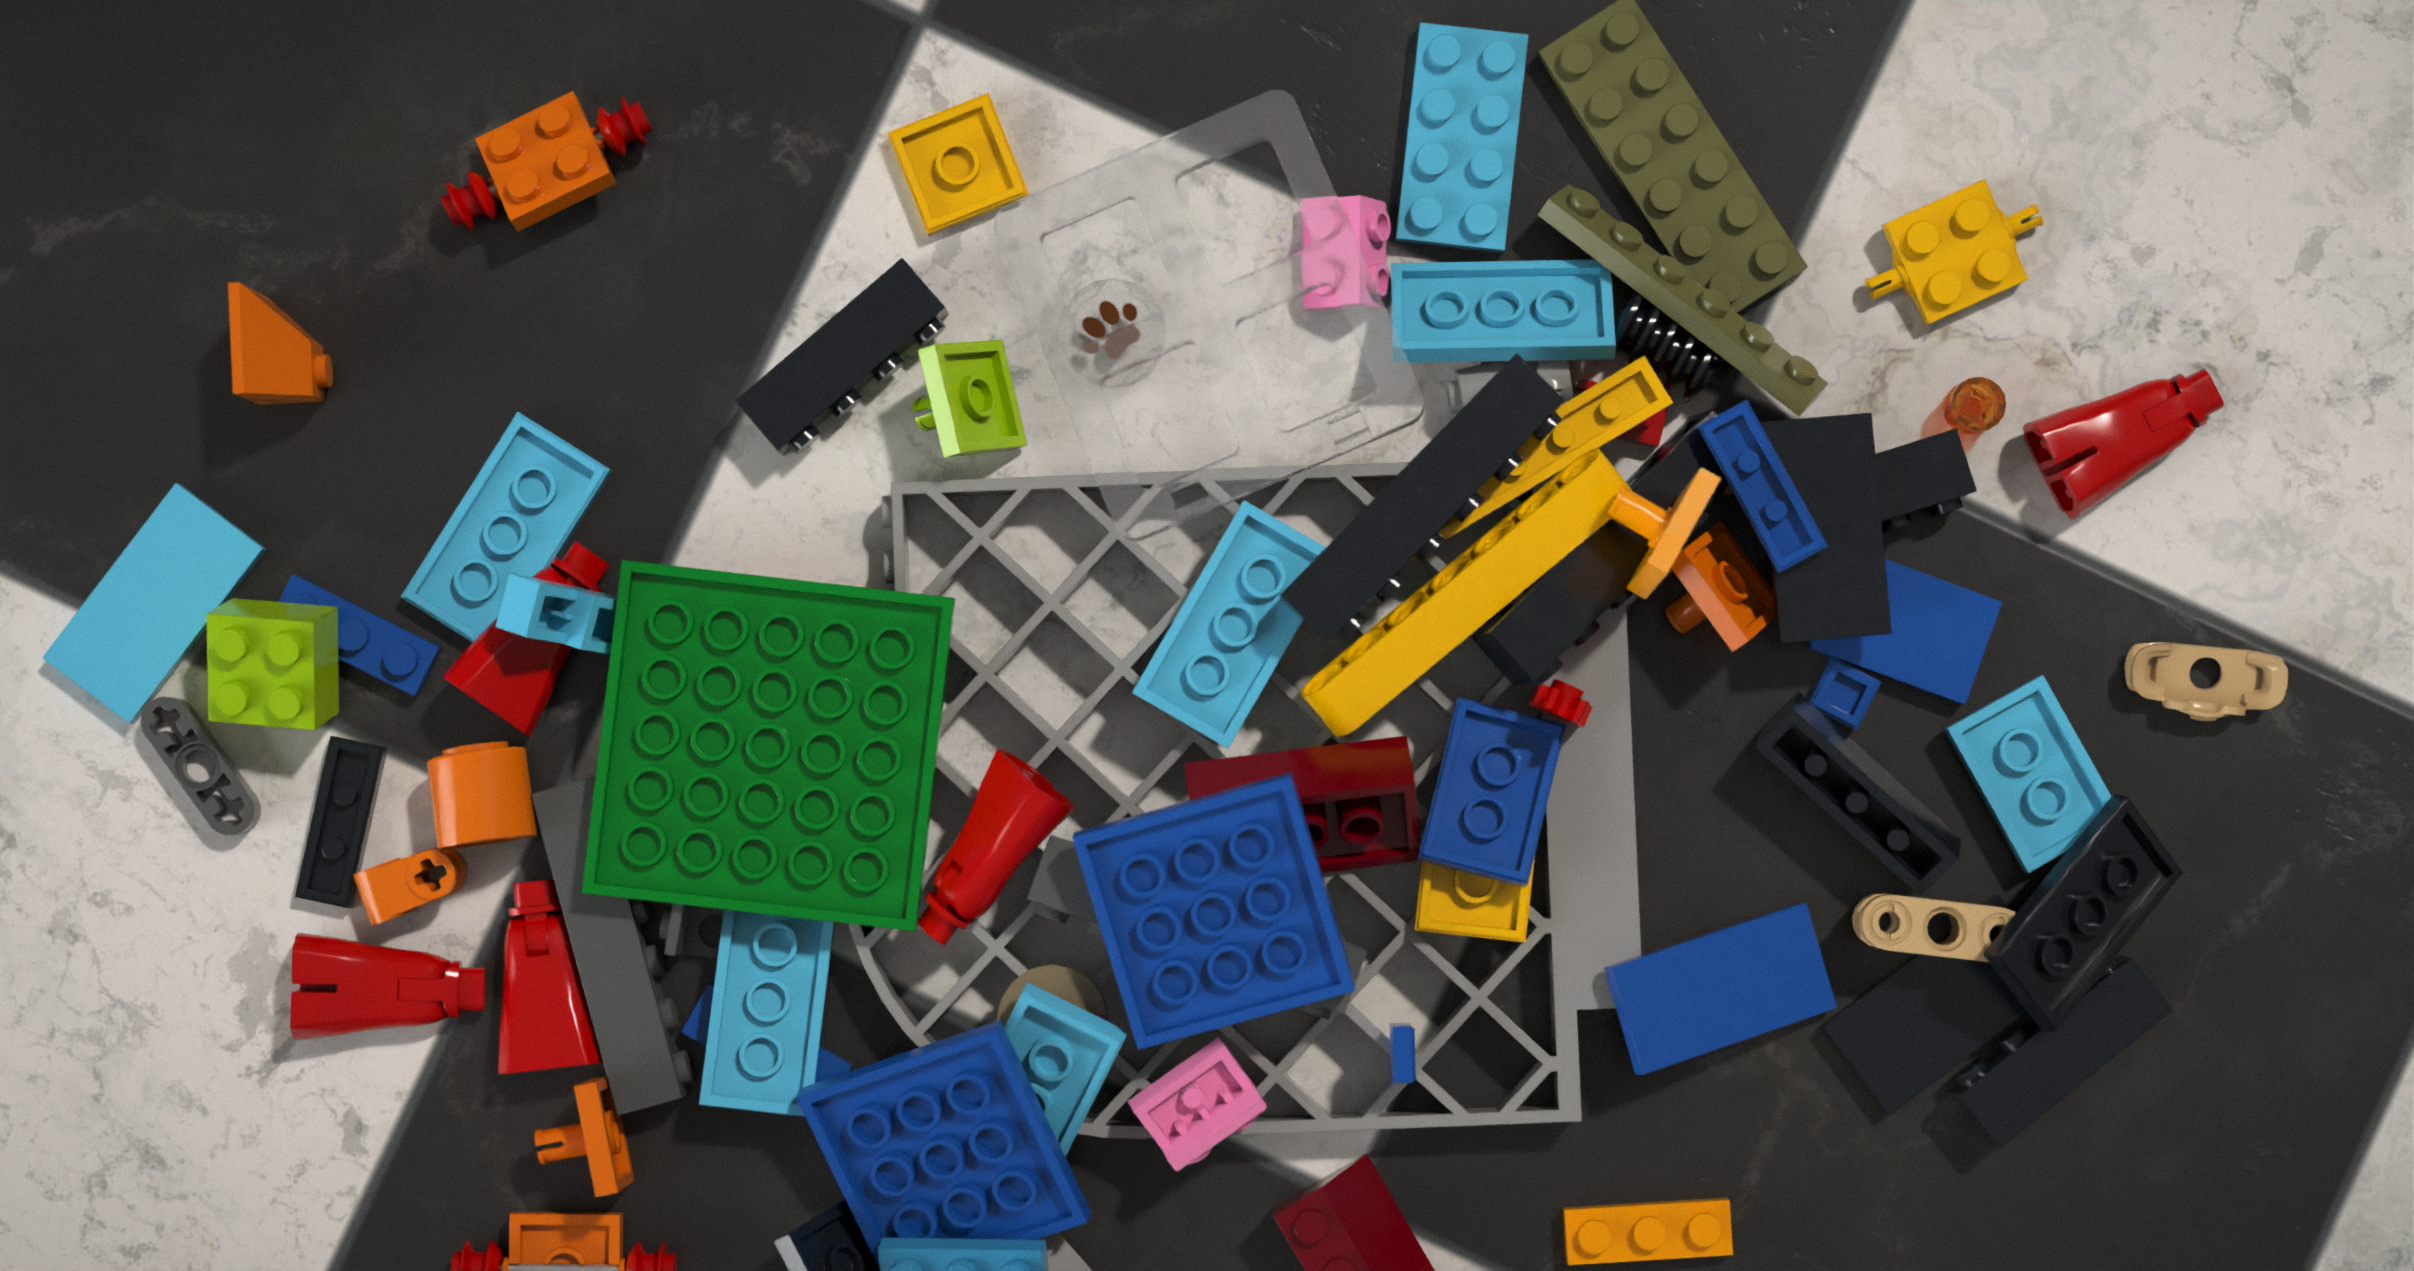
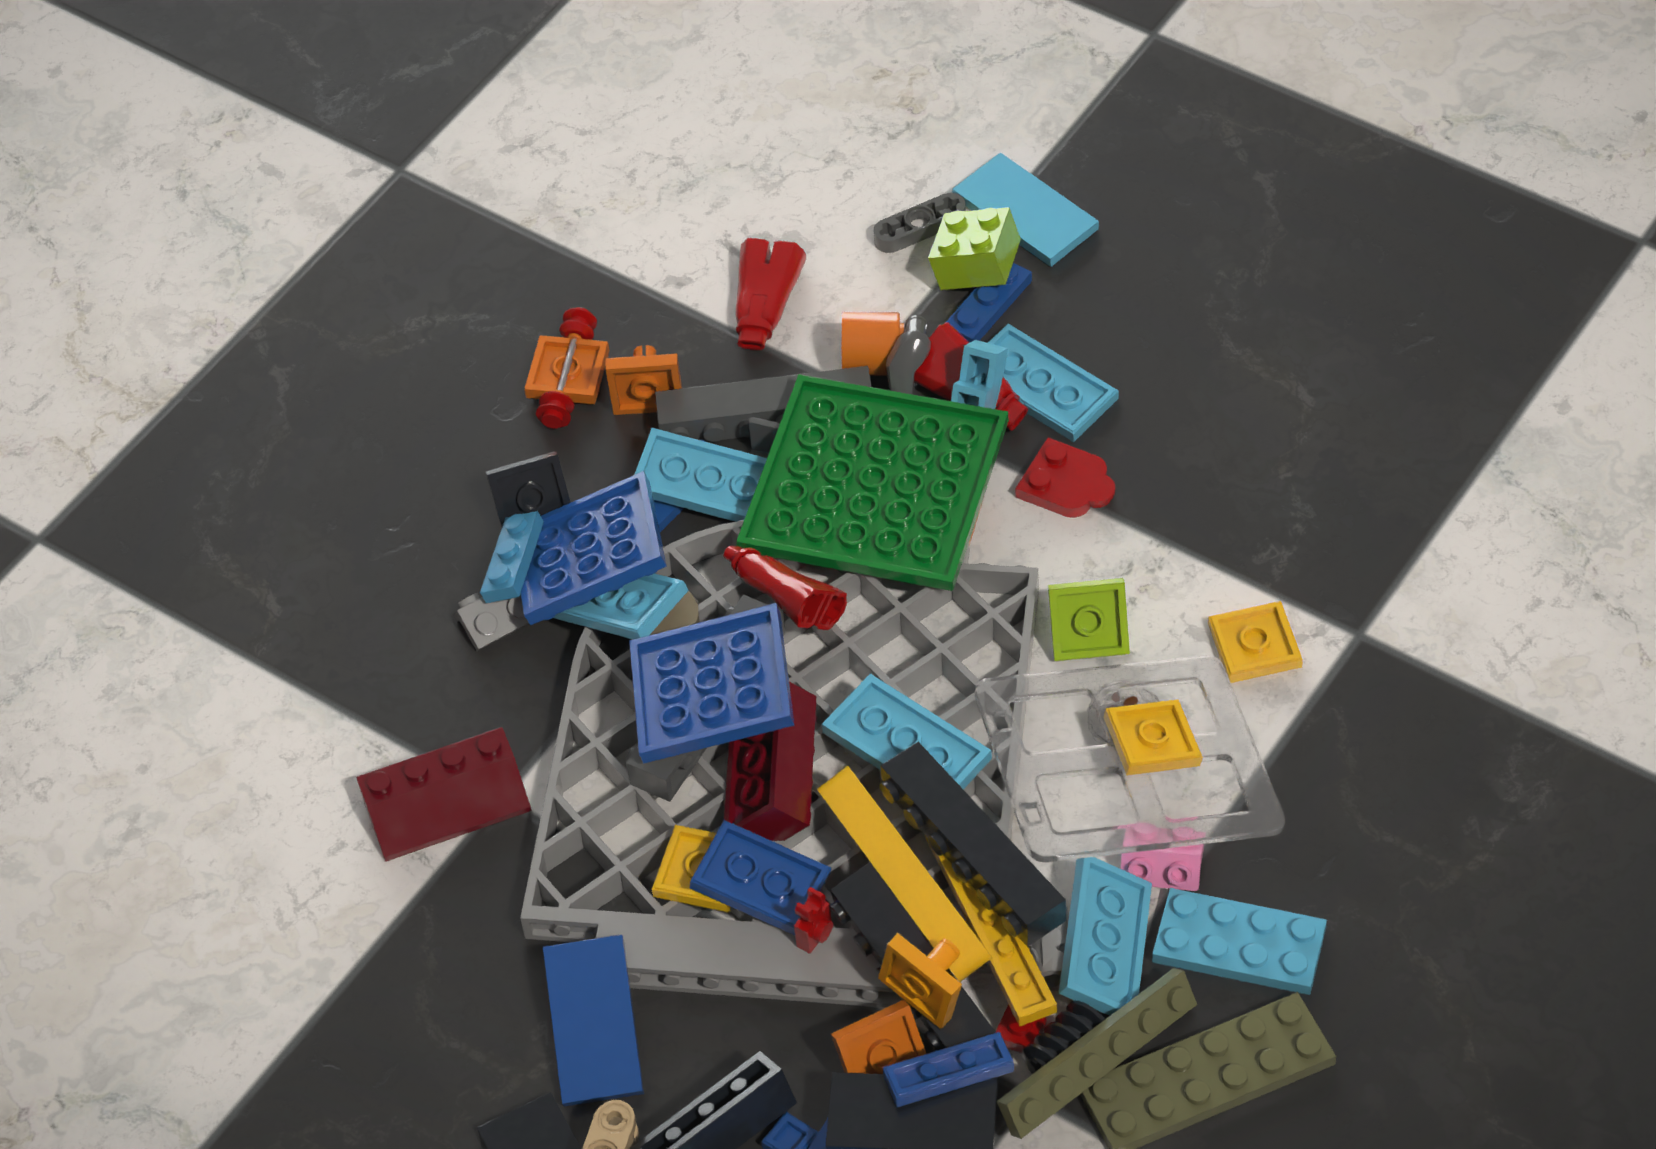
camera: 105 degrees right, 35 degrees down
orange slope [228,282,333,405] -> none
black tile [295,736,388,908] -> none
orange piece [353,848,468,926] -> none
orange plate [441,91,653,232] -> none
red piece [498,879,603,1074] -> none
black brick [735,258,949,456] -> none
bright pink bracket [1128,1037,1267,1171] -> none
blue tile [1389,1023,1416,1083] -> none
light orange plate [1563,1197,1733,1265] -> none
none -> dark grey arm [886,315,931,395]
none -> red plate [1015,438,1115,518]
none -> yellow tile [1103,699,1203,776]

